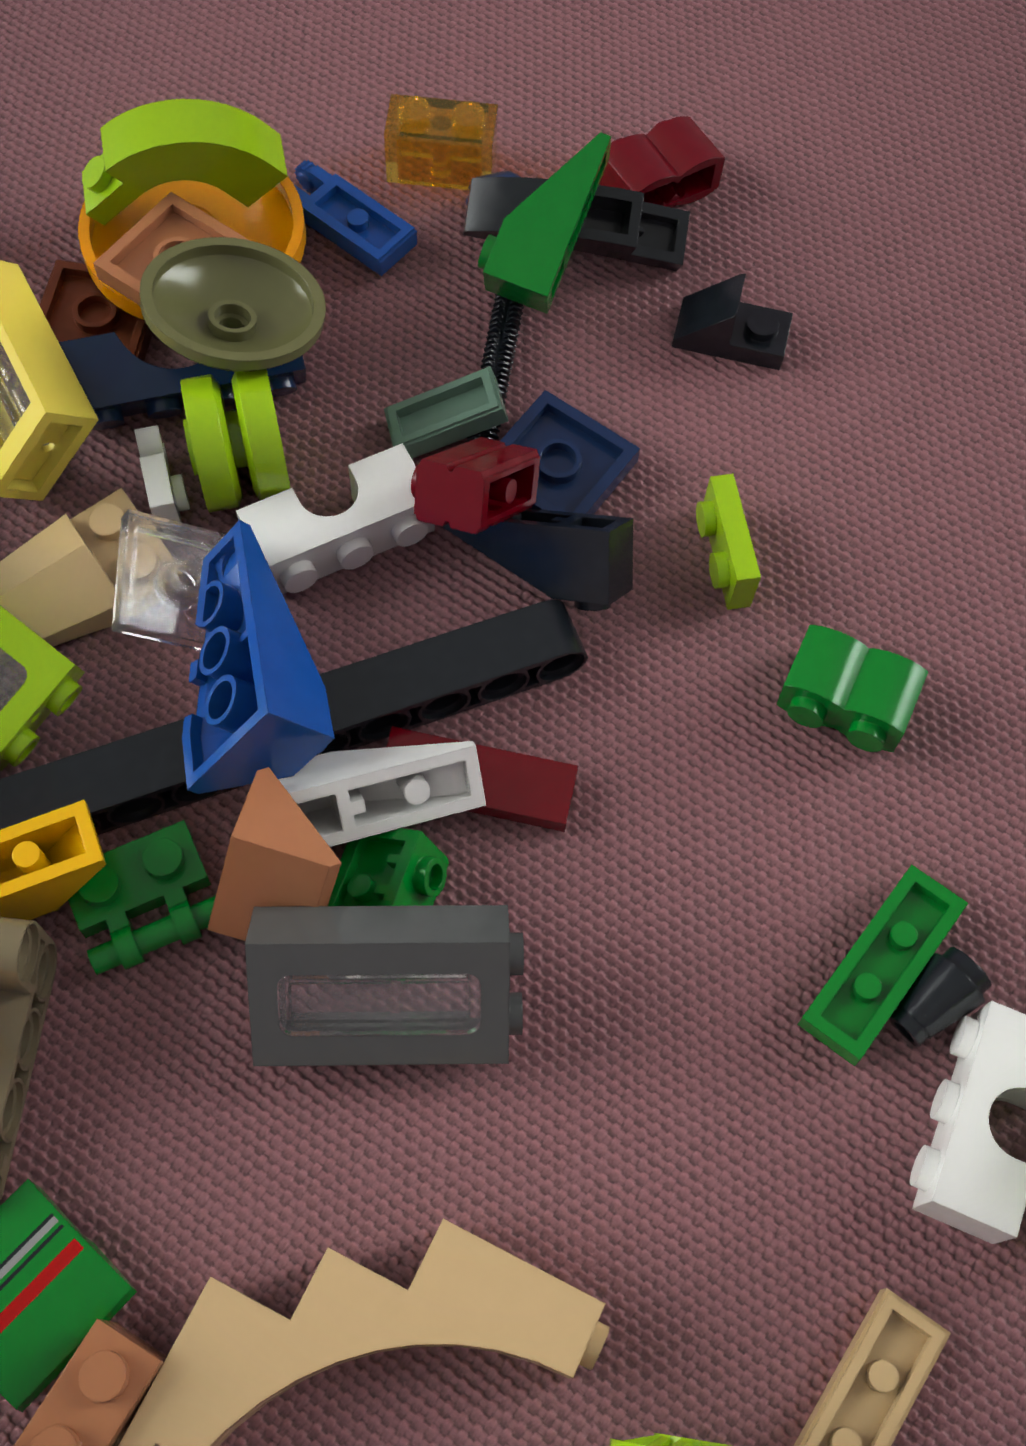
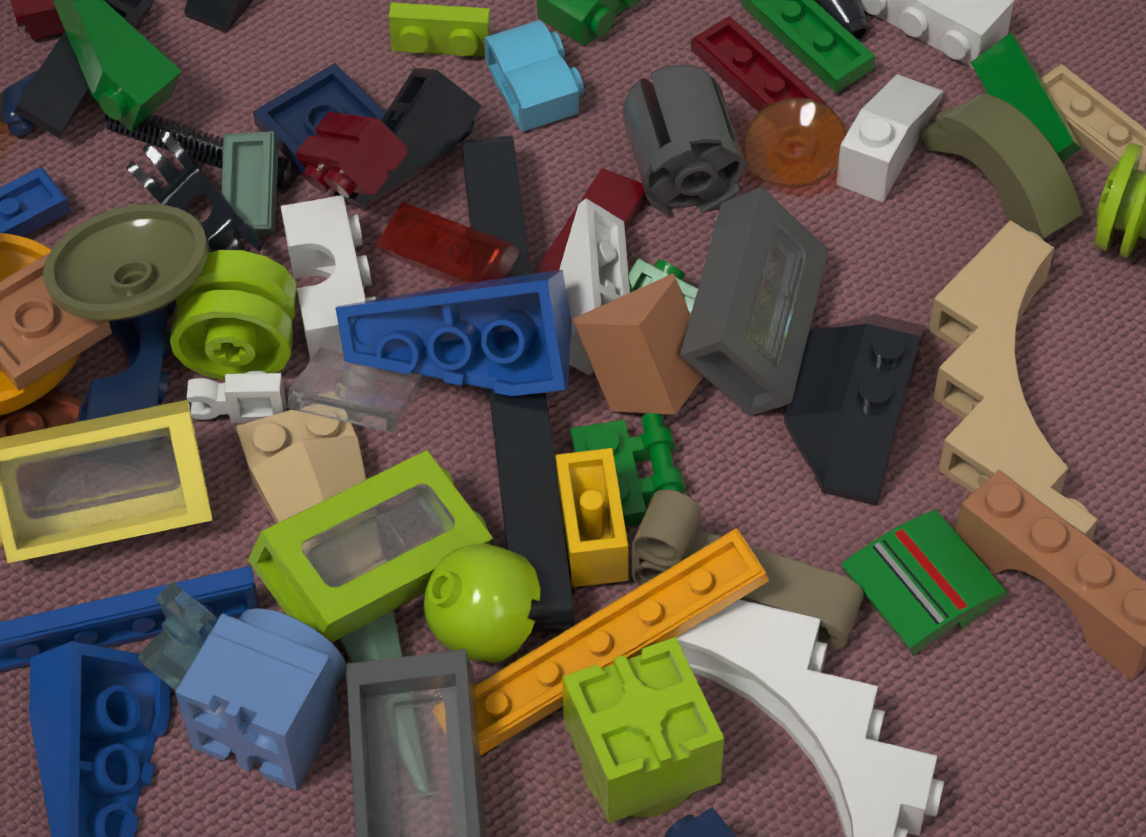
camera: 70 degrees left, 10 degrees down
none -> black piece [126,129,265,253]
none -> clear red tile [376,202,521,285]
none -> medium azure brick [484,20,584,132]
none -> dark grey cylinder [623,65,747,215]
none -> dark red tile [691,16,827,139]
none -> clear orange dish [744,98,846,188]
none -> black wedge [784,314,927,506]
none -> white slope [836,74,943,202]
none -> olive arch [919,94,1083,238]
none -> green tile [971,32,1082,162]

